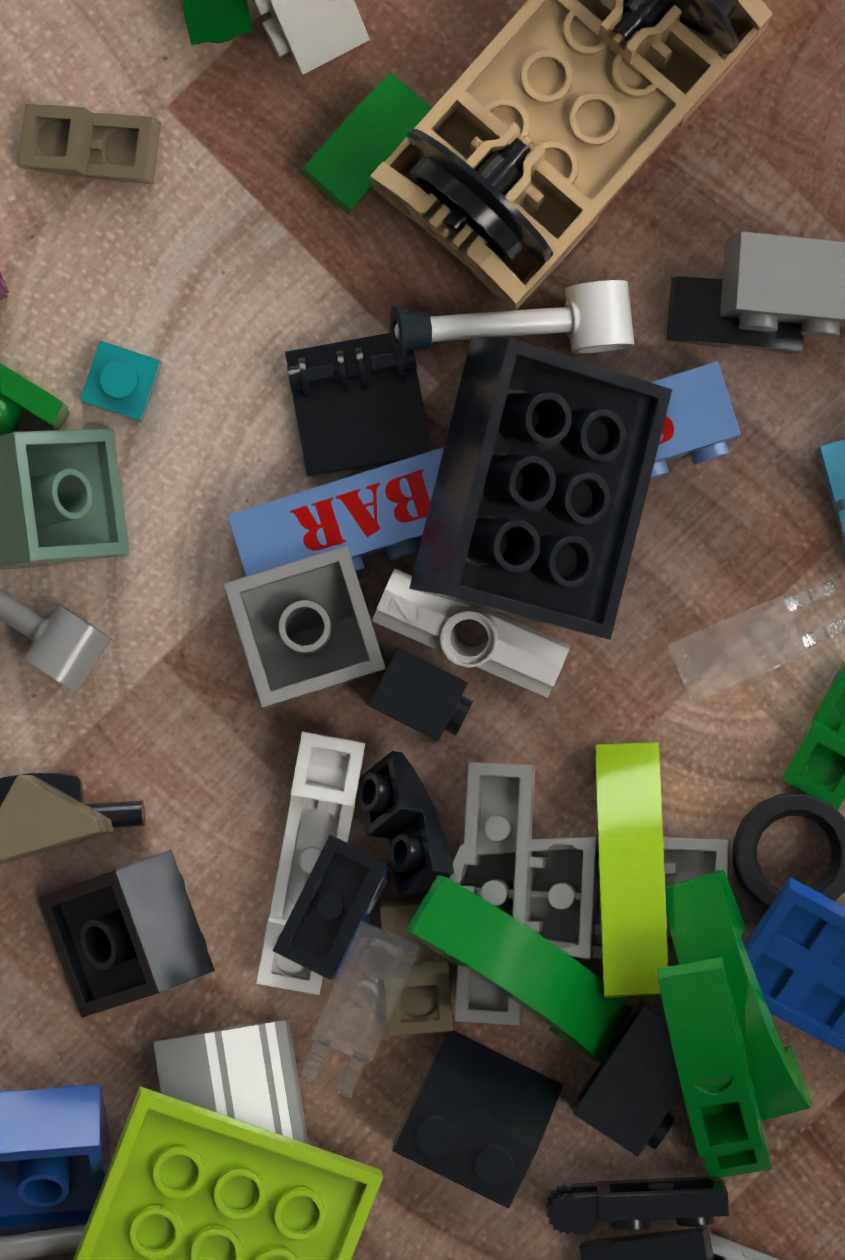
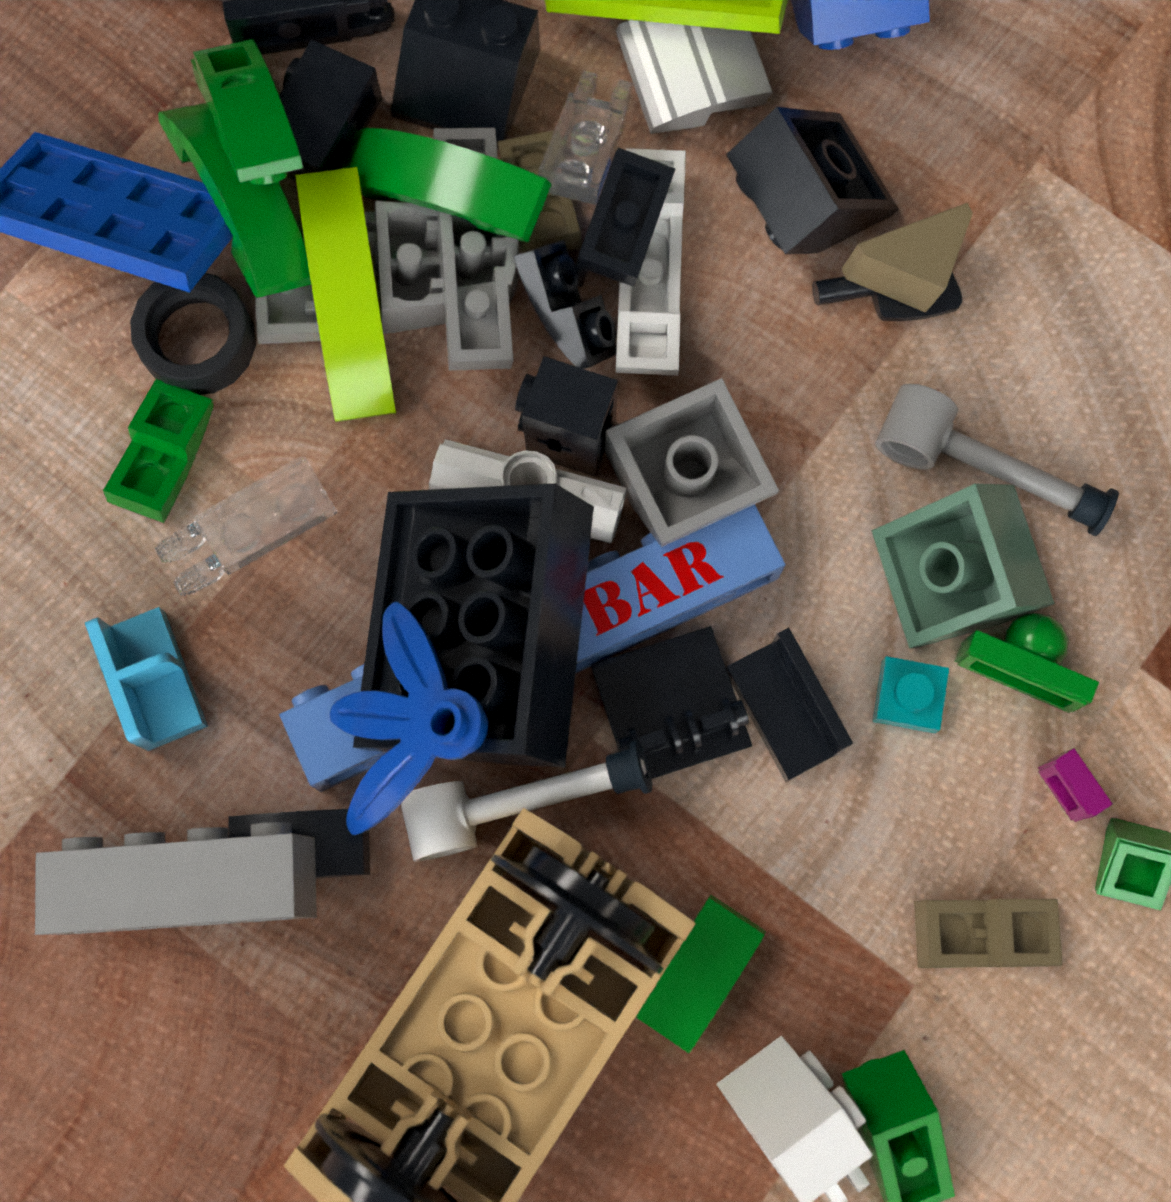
camera: 170 degrees right, 10 degrees down
none -> blue plant [330,602,488,835]
none -> black panel [726,627,853,782]

